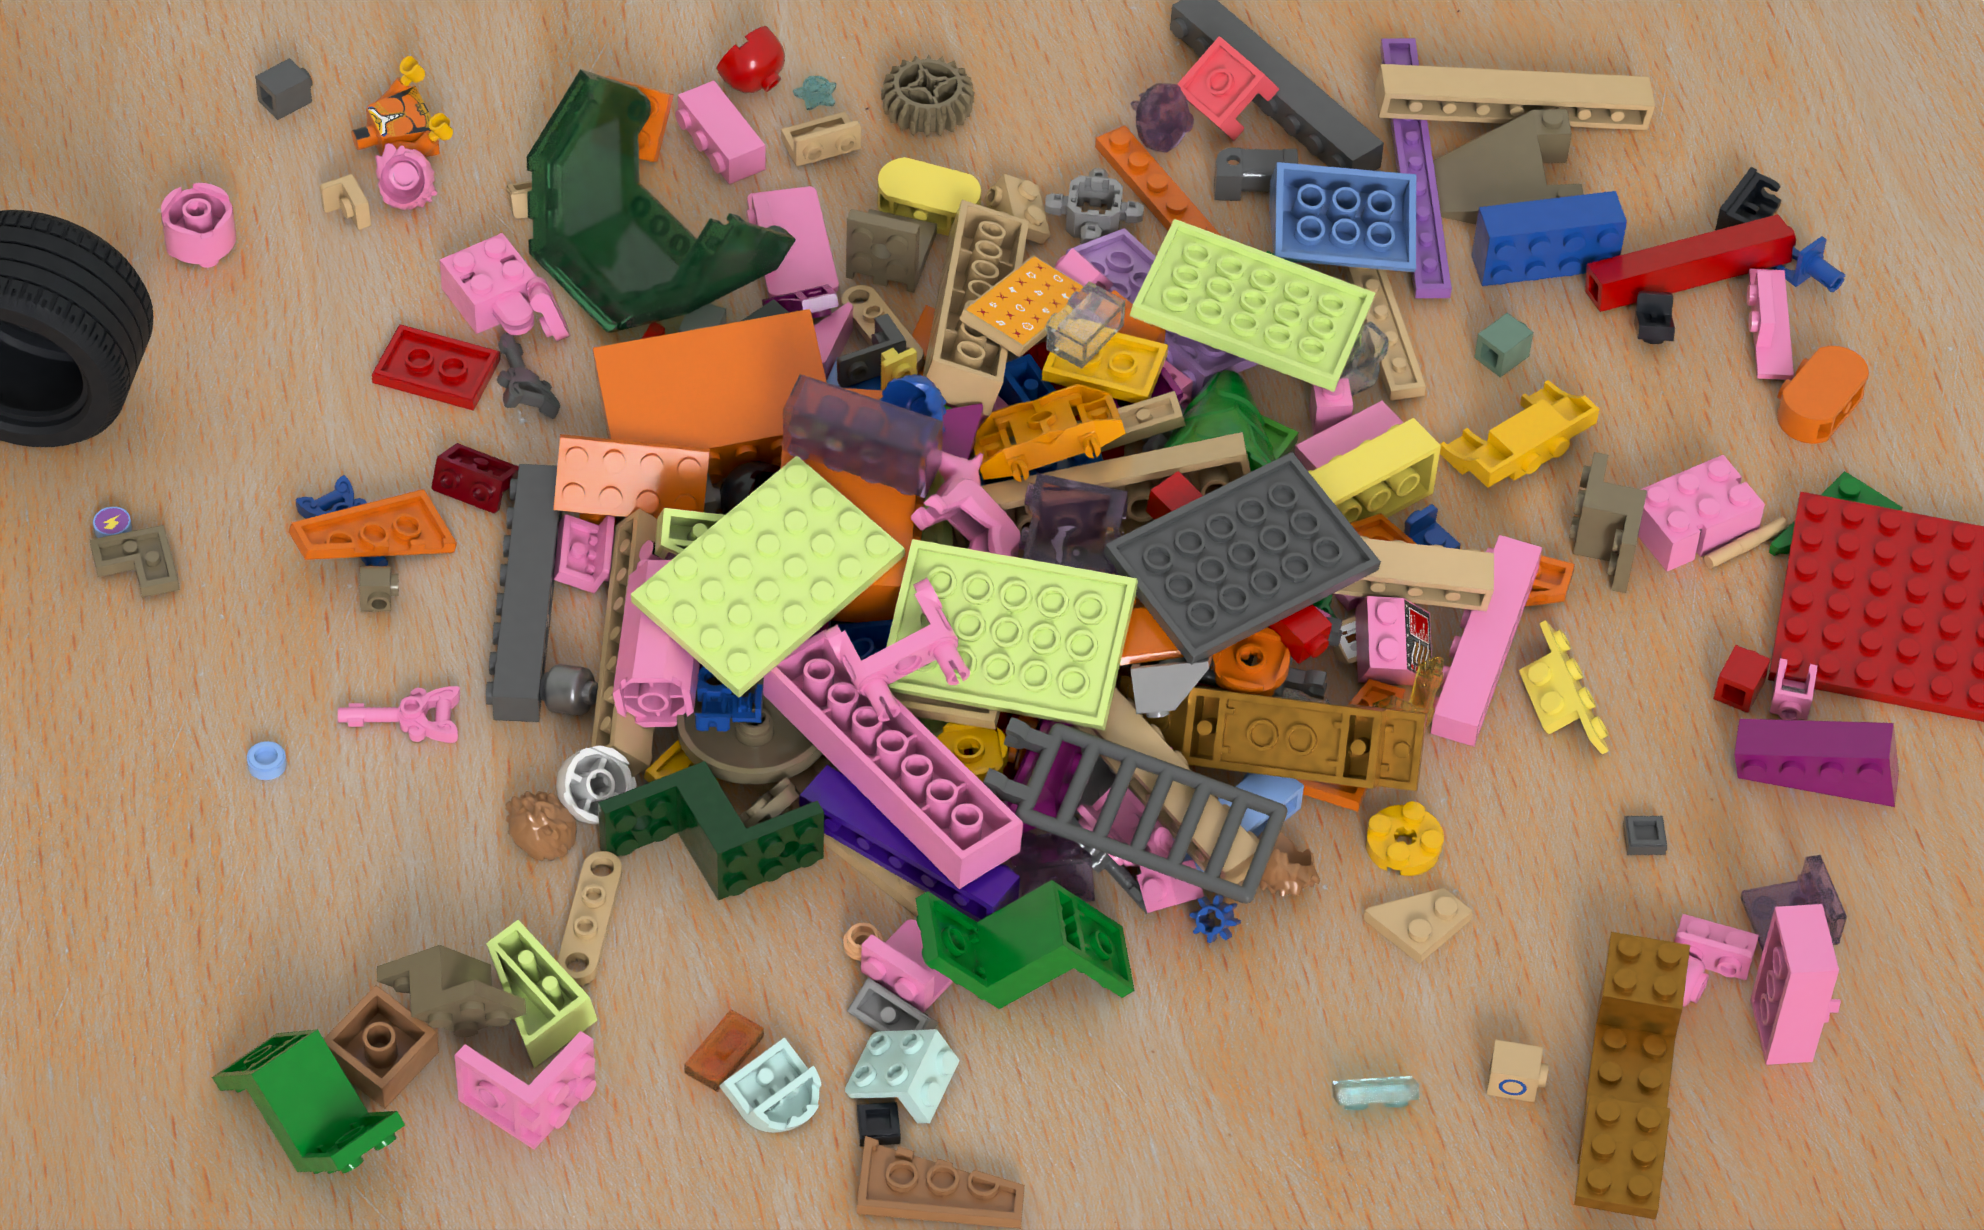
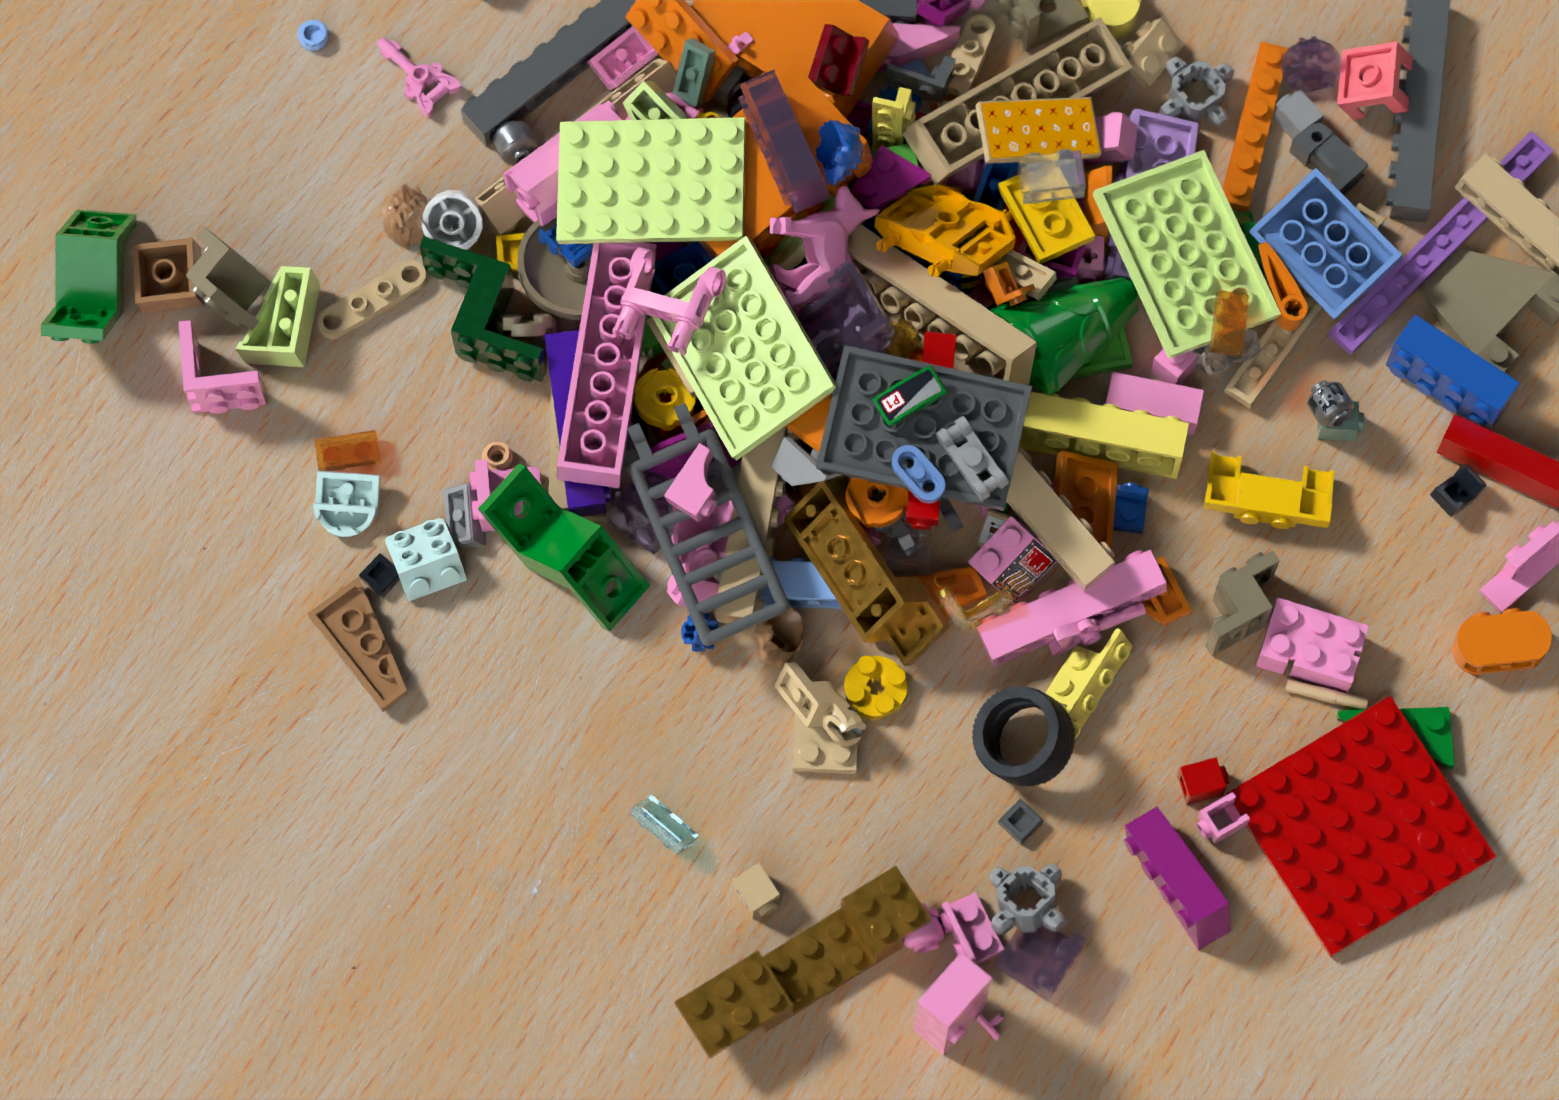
camera: 50 degrees right, 20 degrees up
none -> bright pink arch [664,443,717,522]
none -> sand green plate [673,38,716,107]
none -> bright pink piece [727,31,754,56]
none -> tan plate [774,661,867,747]
none -> dark red bracket [808,24,869,97]
none -> slope [872,365,948,427]
none -> medium blue plate [892,445,945,503]
none -> light grey plate [935,416,1009,501]
none -> black tyre [972,686,1075,787]
none -> orange bracket [983,261,1035,306]
none -> light grey piece [989,864,1065,935]
none -> bright pink piece [1049,602,1146,657]
none -> clear orange plate [1209,290,1249,357]
none -> orange piece [1258,242,1308,331]
none -> light grey brick [1274,89,1324,140]
none -> flat silver head [1307,380,1354,428]

